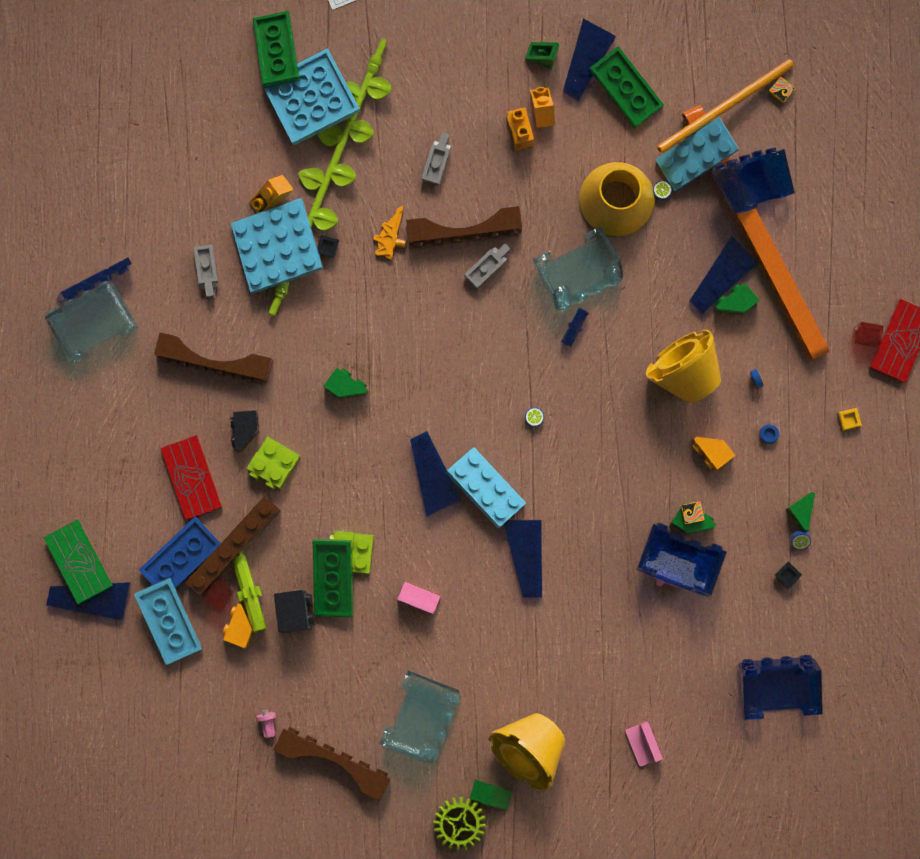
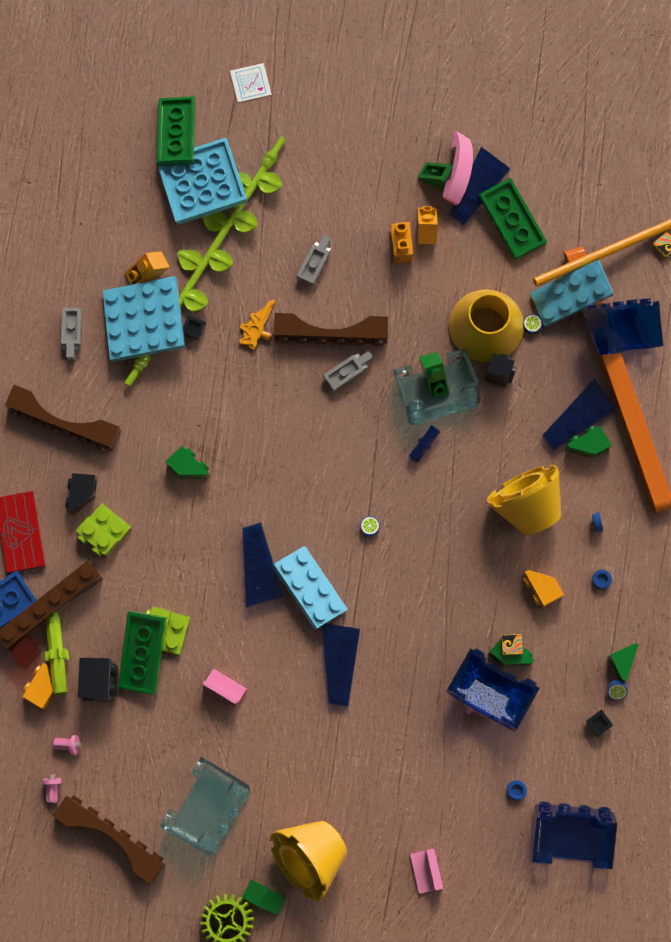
camera: 10 degrees right, 5 degrees down
none -> bright pink piece [53,735,82,755]
none -> green slope [419,352,449,399]
none -> bright pink slope [443,131,473,205]
none -> black brick [484,353,517,388]
none -> blue tile [507,780,527,801]

